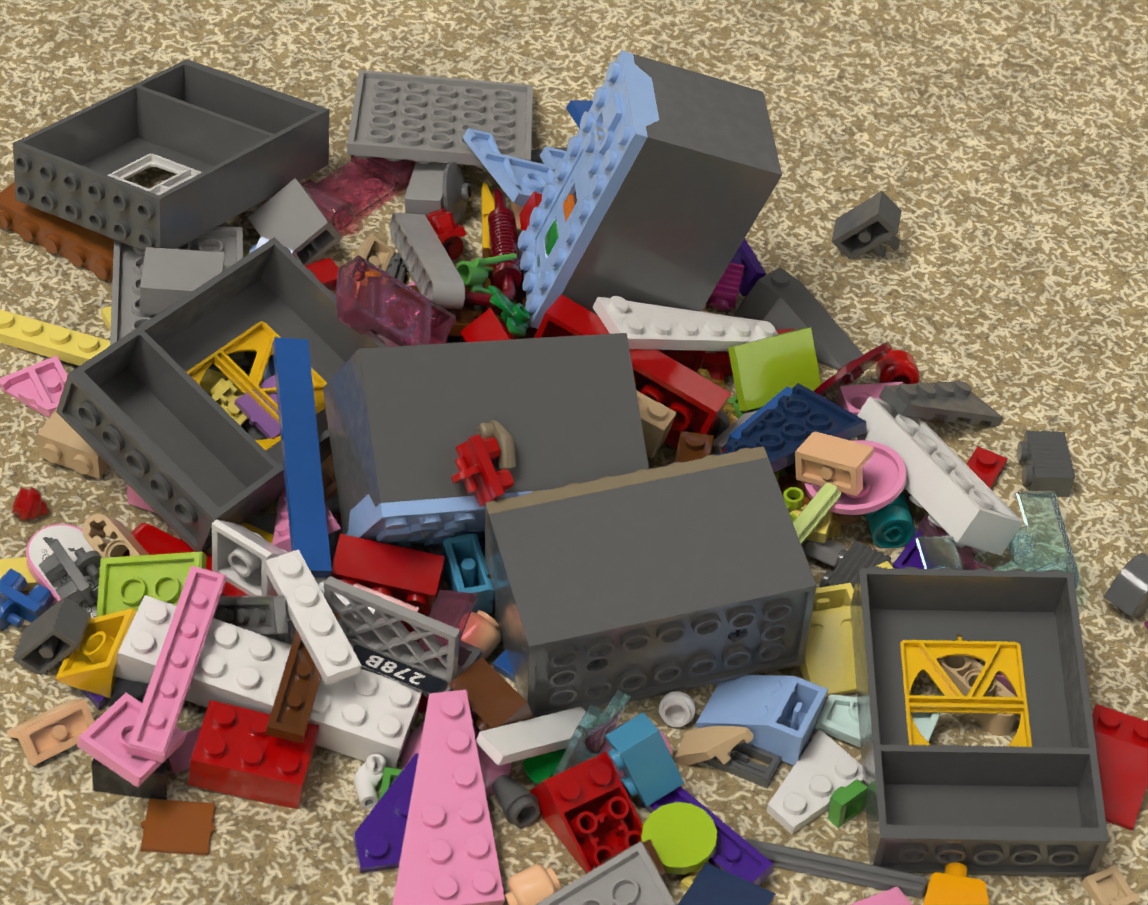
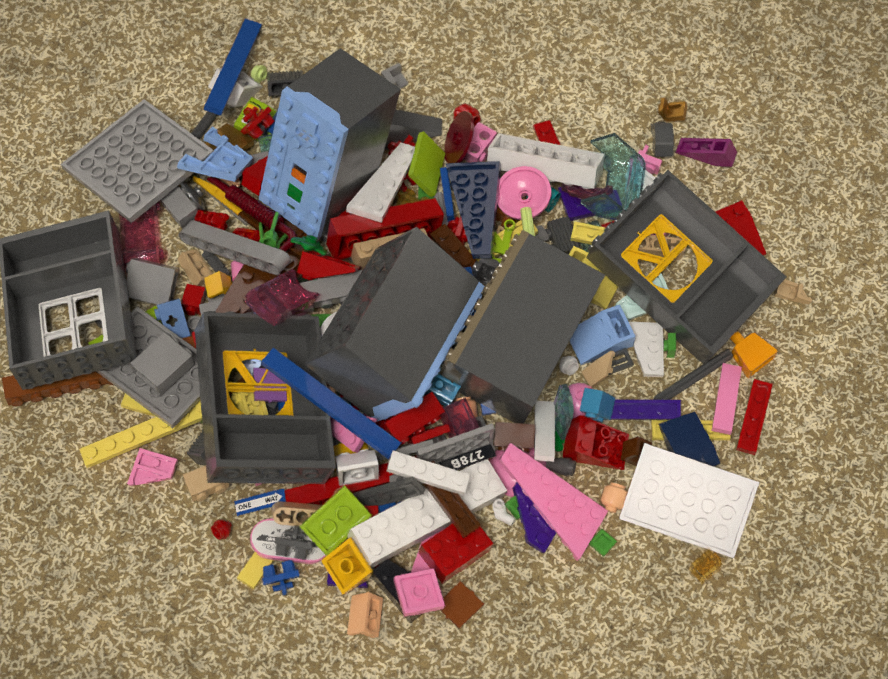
camera: 45 degrees left, 20 degrees up
dark grey brick [12,597,91,675] -> none
bright pink tile [126,565,227,763] -> none
red hips [450,434,514,507] -> none
dark tan arm [477,420,516,469] -> none
lime tile [642,802,717,875] -> none
light nougat panel [795,432,874,496] -> none
dark grey brick [832,191,902,260] -> none
dark grey wing [879,380,1004,427] -> none
dark grey brick [1017,431,1075,497] -> none
none -> sticker [234,488,286,516]
none -> light grey panel [381,63,408,89]
none -> bright pink bracket [636,145,662,175]

